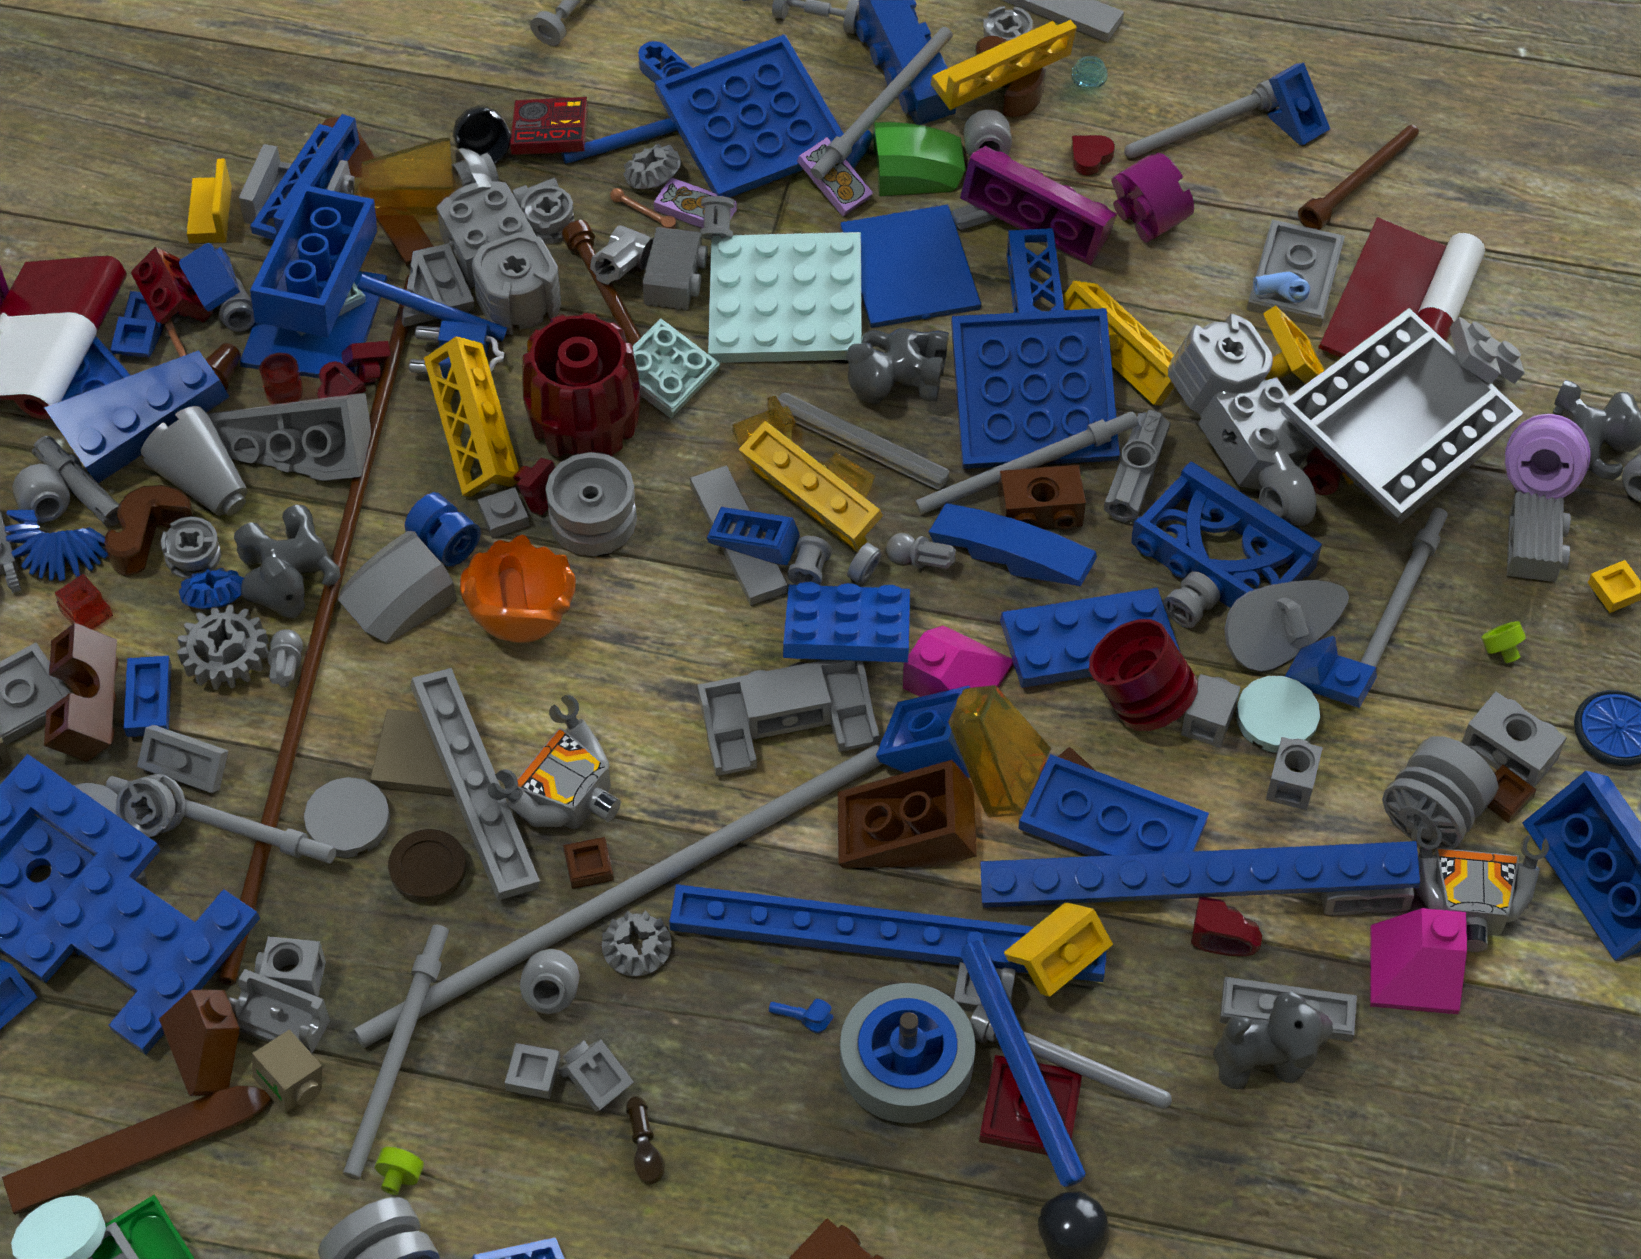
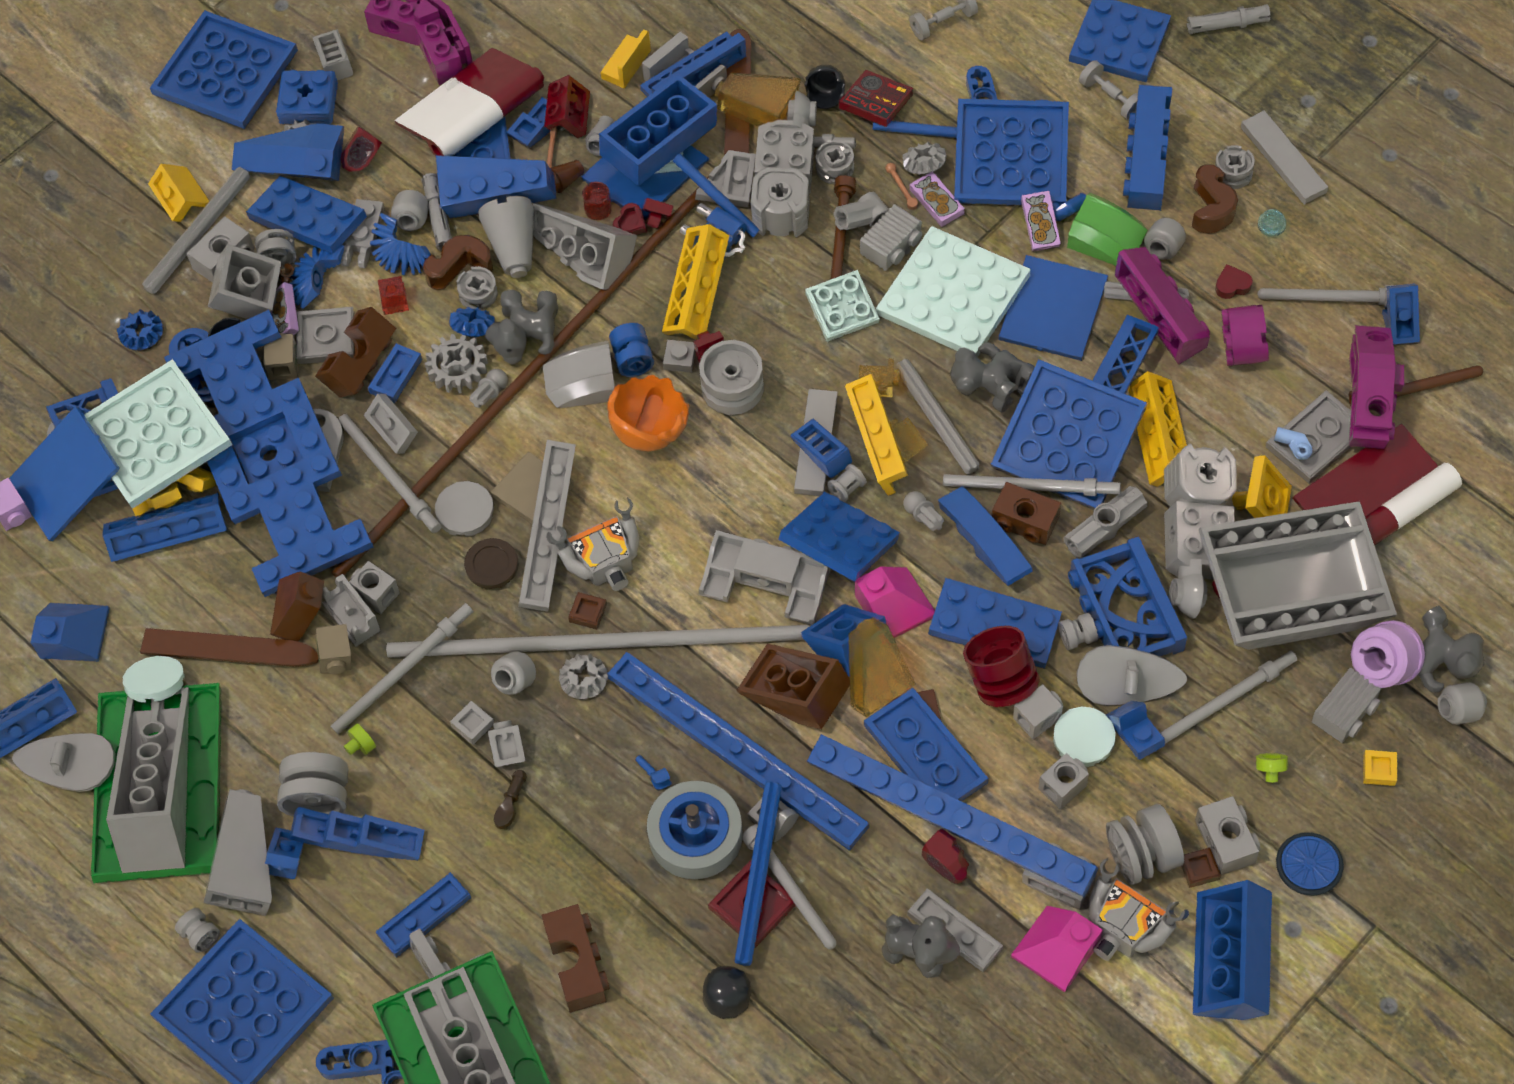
camera: 35 degrees right, 5 degrees up
light grey wheel [116,774,186,837] -> none
blue slope [179,243,240,312] -> none
dark red wheel [522,312,640,458] -> none
light grey bush [700,196,735,240] -> none
light grey bar [811,27,953,180] -> none
light grey tile [847,543,881,584] -> none
yellow fence [931,20,1077,110] -> none
yellow panel [1004,903,1113,997] -> none
light grey plate [1449,317,1525,384] -> none
none -> magenta brick [1349,325,1404,449]

